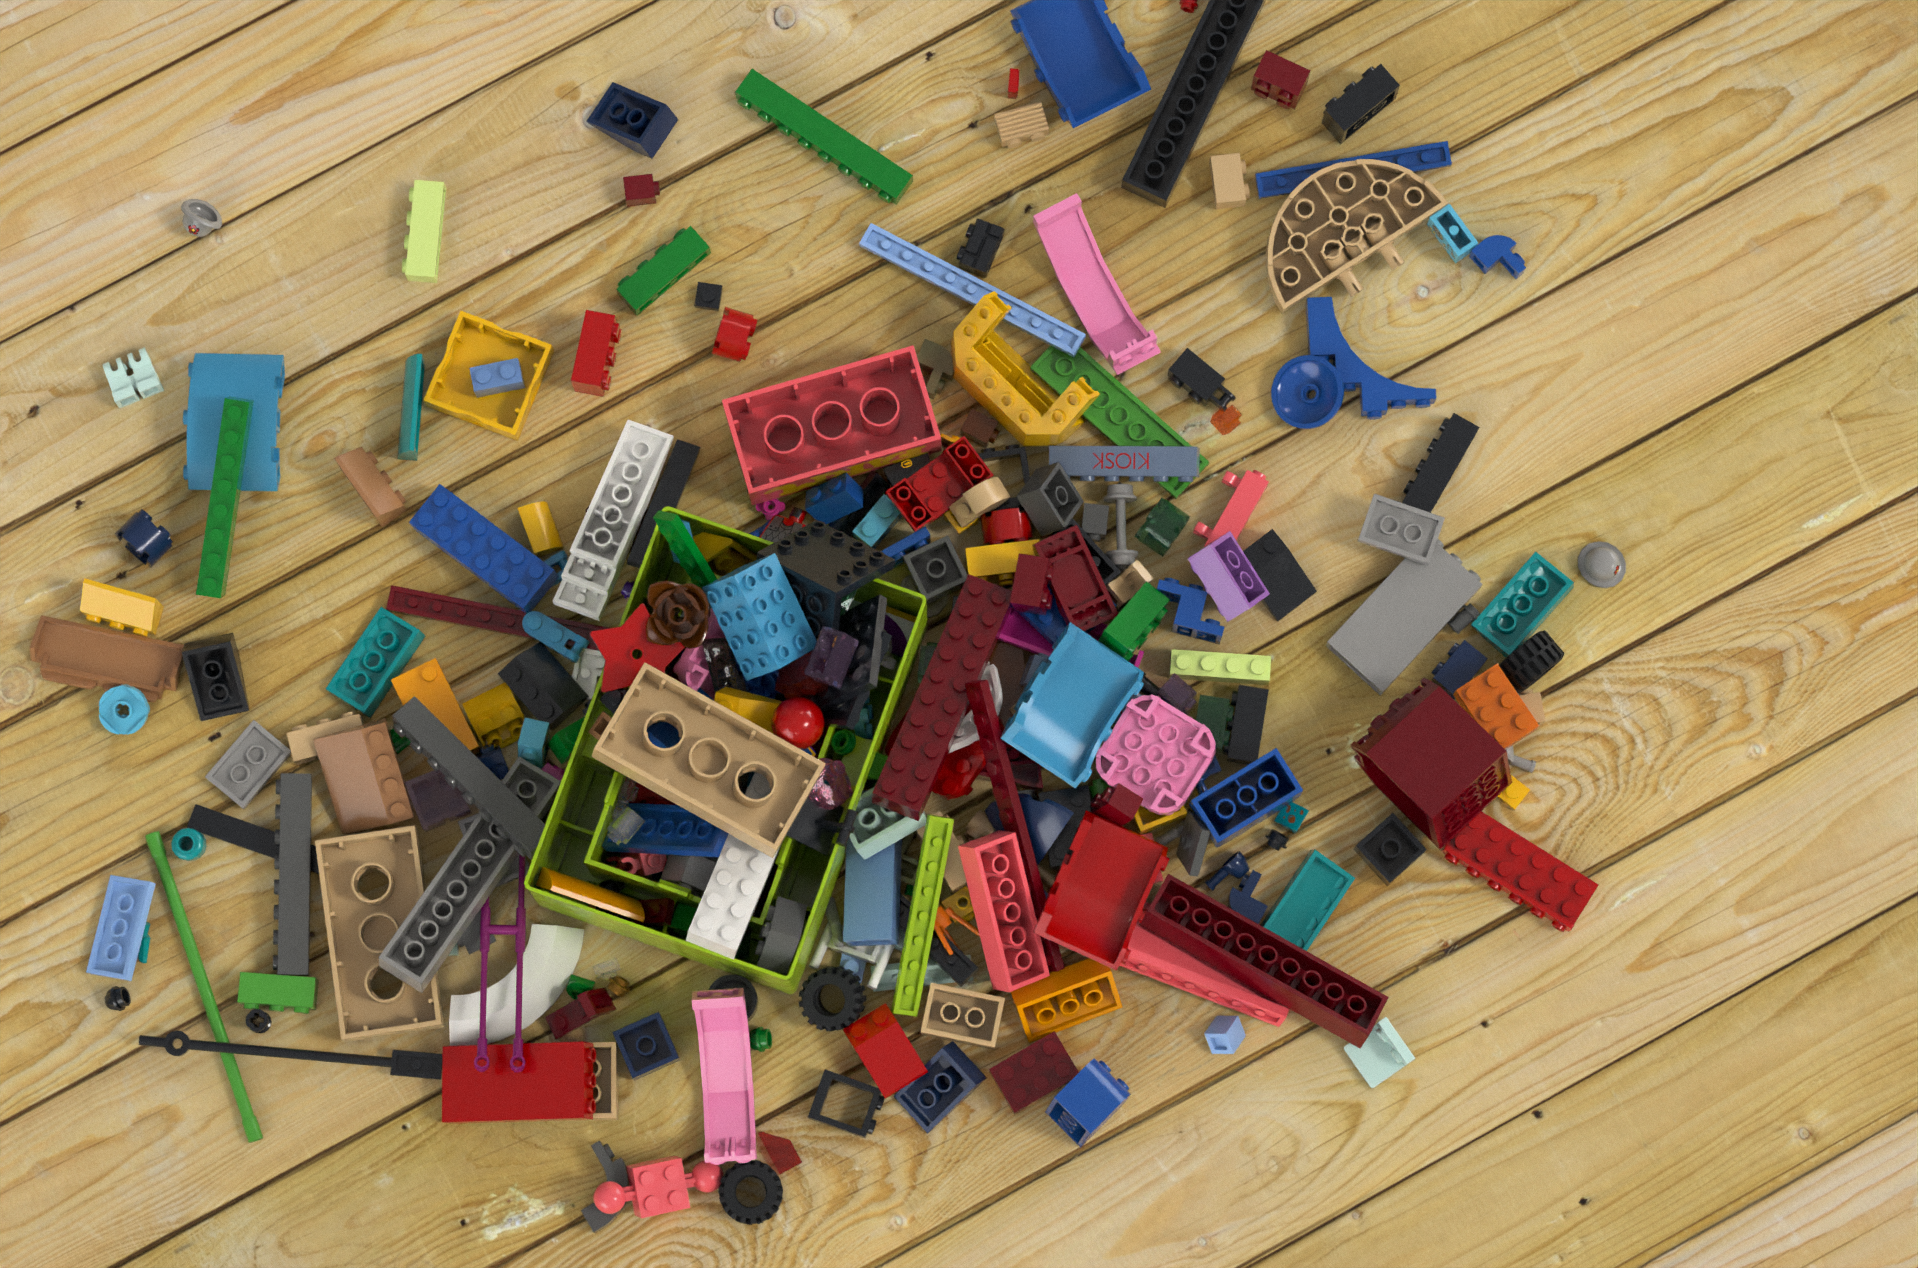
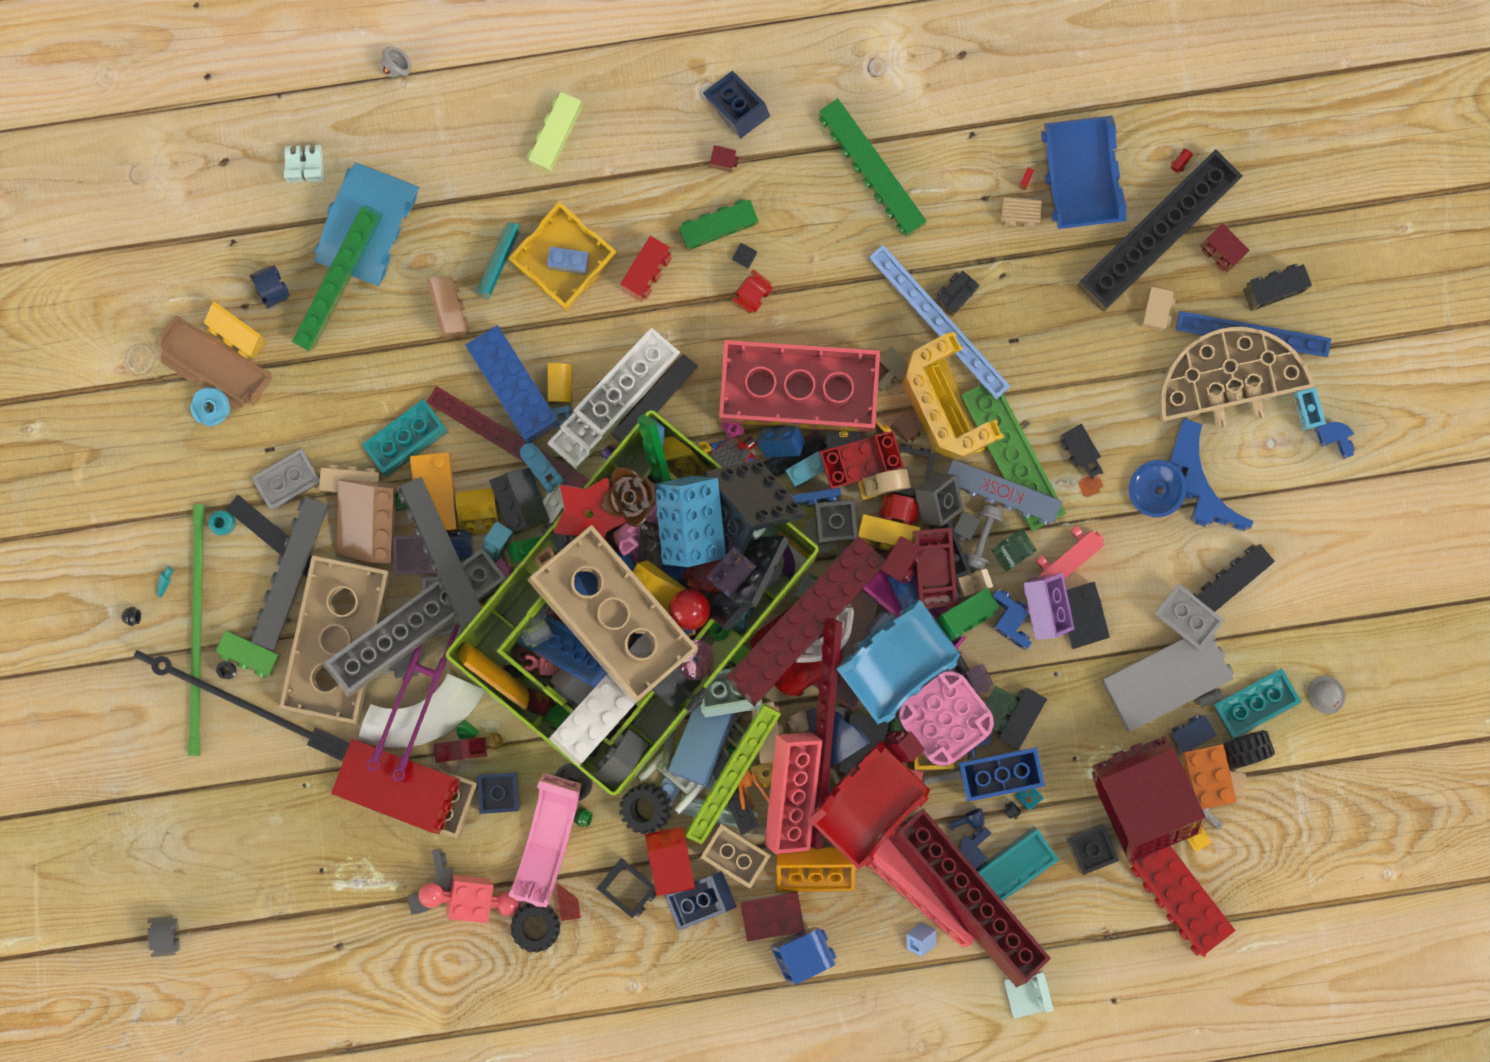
camera: 20 degrees right, 5 degrees up
light blue plate [86,875,156,981] -> none
black slope [182,633,250,721] -> none
bright pink panel [1033,193,1161,375] -> none
yellowish green brick [1169,649,1271,685] -> none
dark grey plate [1176,809,1210,877] -> none

